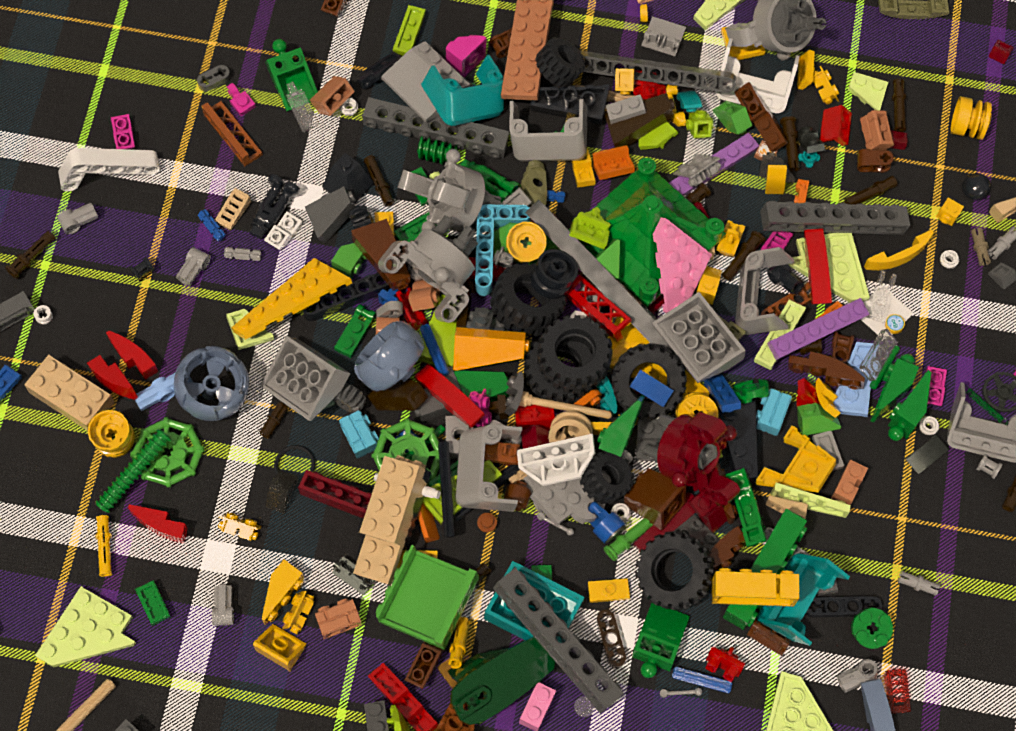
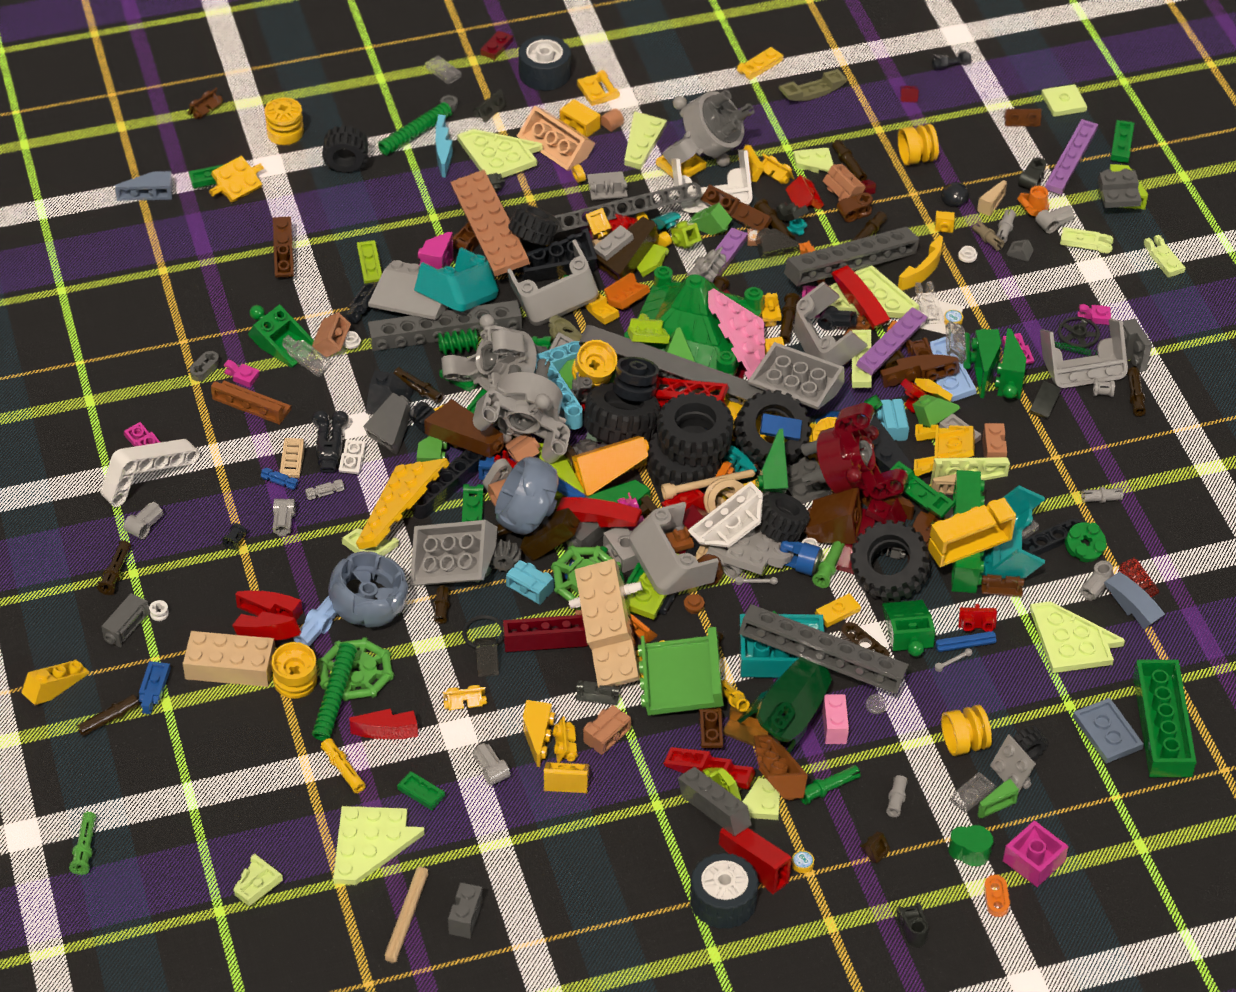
camera: 25 degrees left, 20 degrees down
black axle [438,441,455,538] -> none
flat silver slope [504,371,524,416] -> none
yellow slope [765,165,787,194] -> none
white plate [919,416,939,435] -> none

